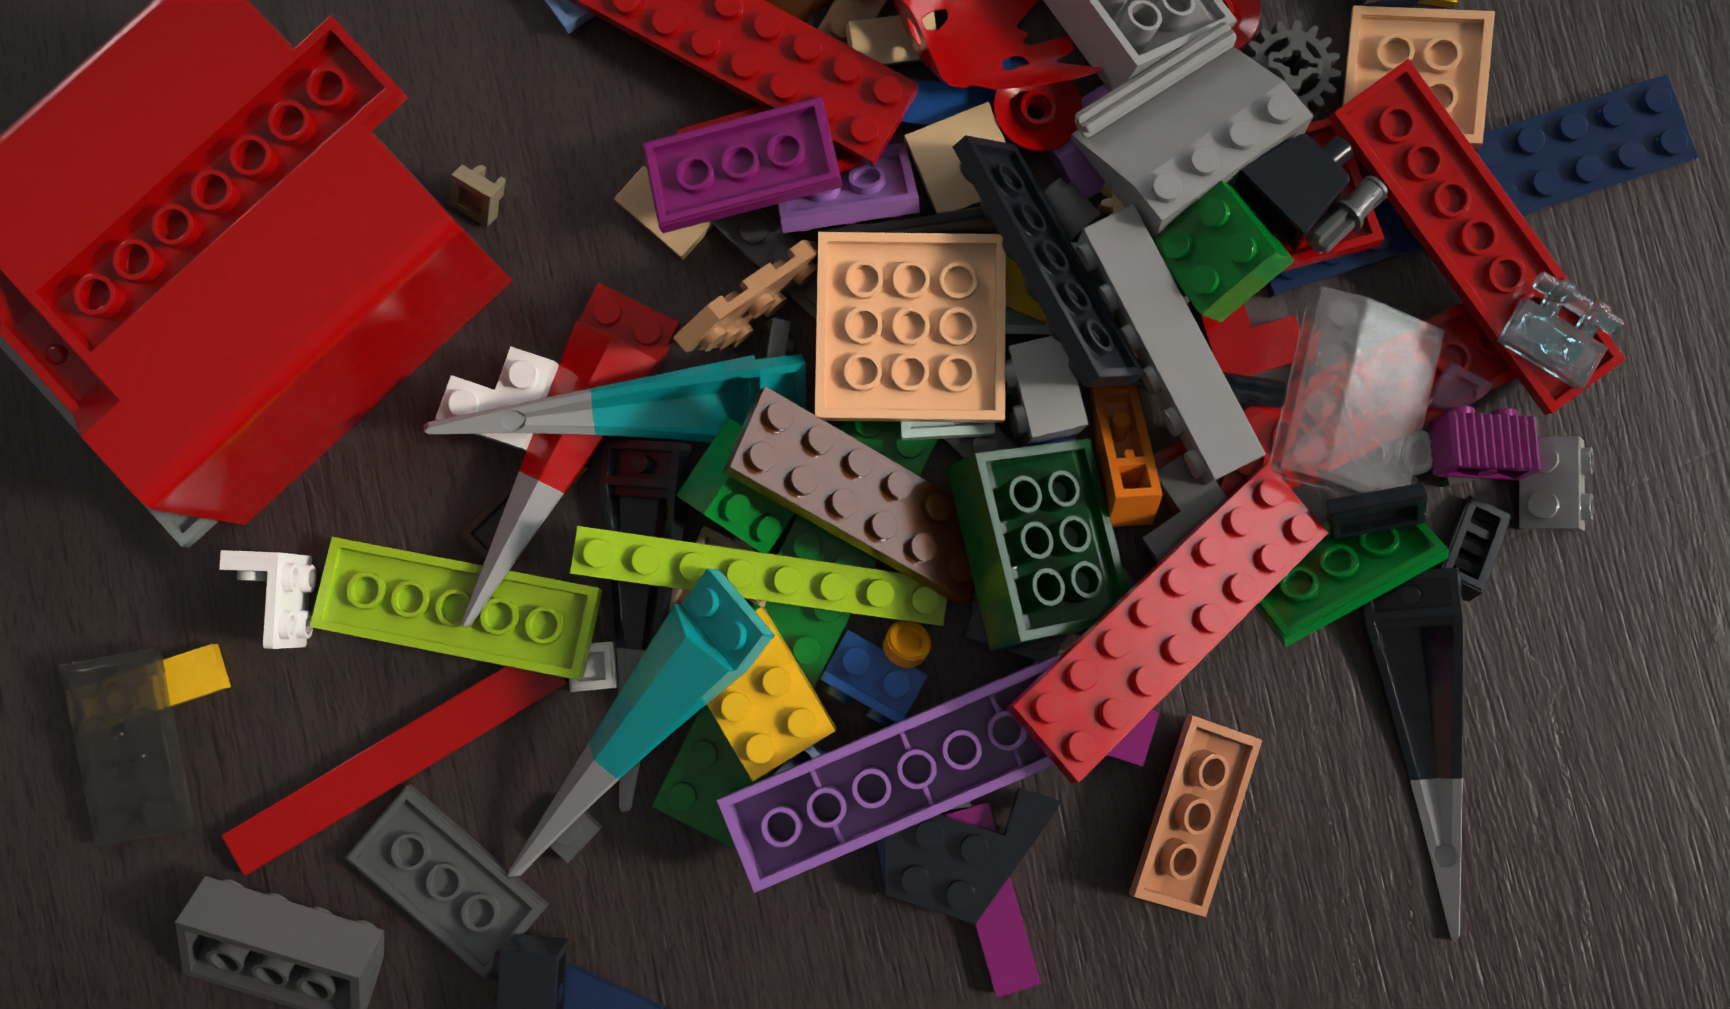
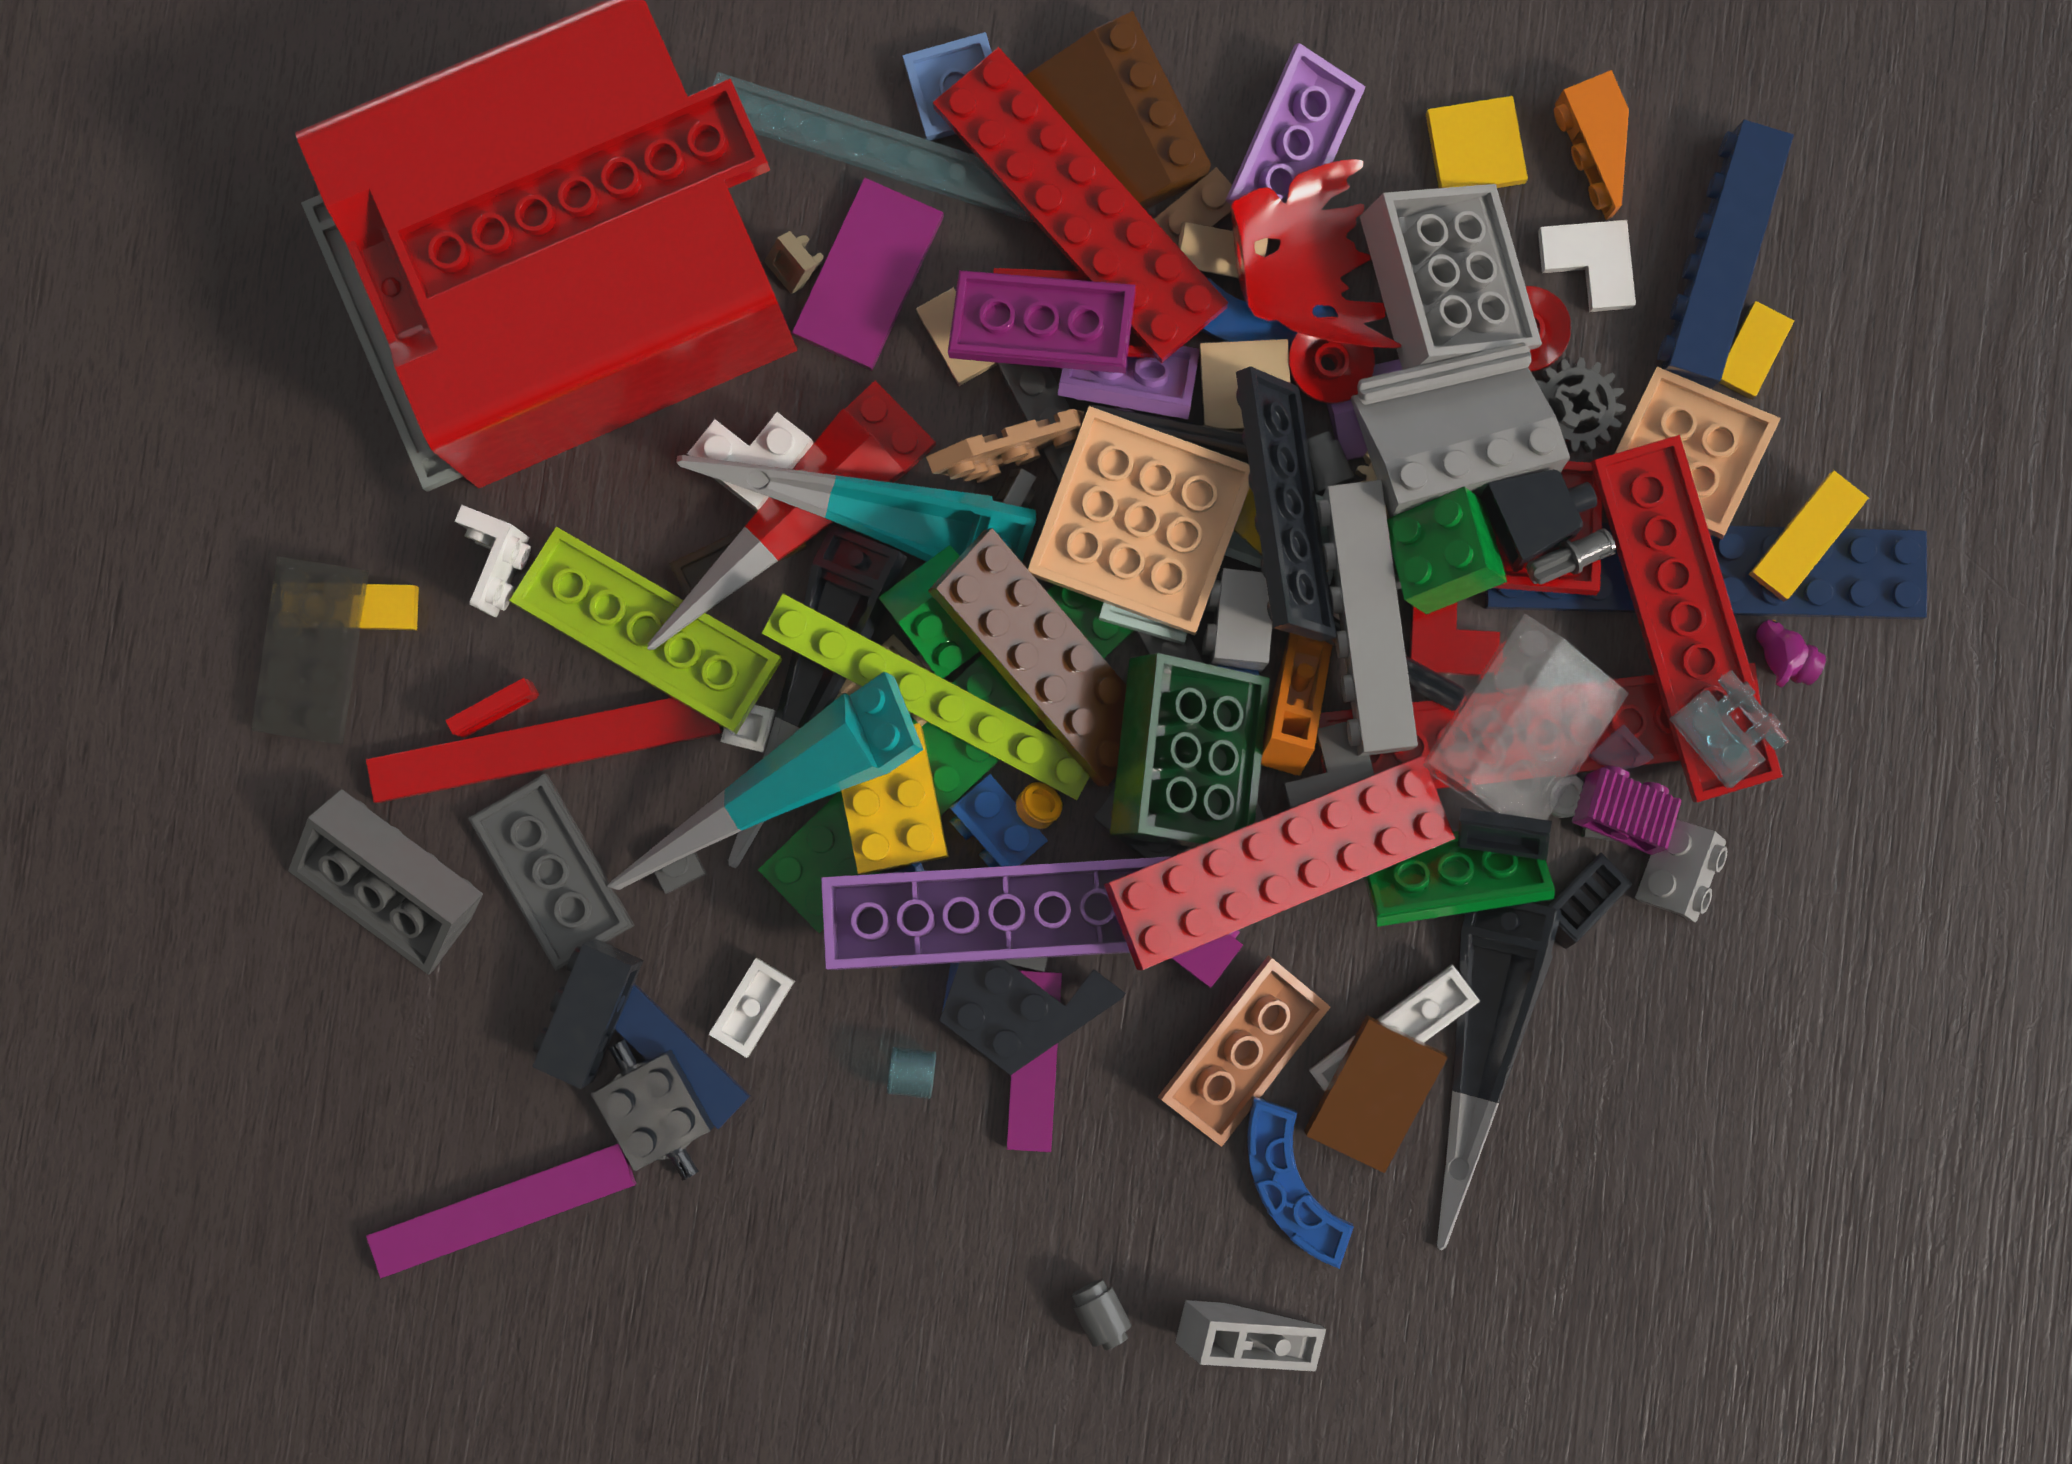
camera: 20 degrees right, 0 degrees up
none -> red tile [445,678,539,738]
none -> white plate [709,958,795,1058]
none -> clear light blue plate [713,72,1034,224]
none -> magenta tile [792,177,944,371]
none -> clear light blue piece [887,1046,937,1100]
none -> blue tile [1247,1096,1354,1269]
none -> reddish brown tile [1304,1015,1448,1173]
none -> white tile [1309,964,1480,1091]
none -> yellow tile [1749,471,1869,602]
none -> magenta animal [1756,619,1826,688]

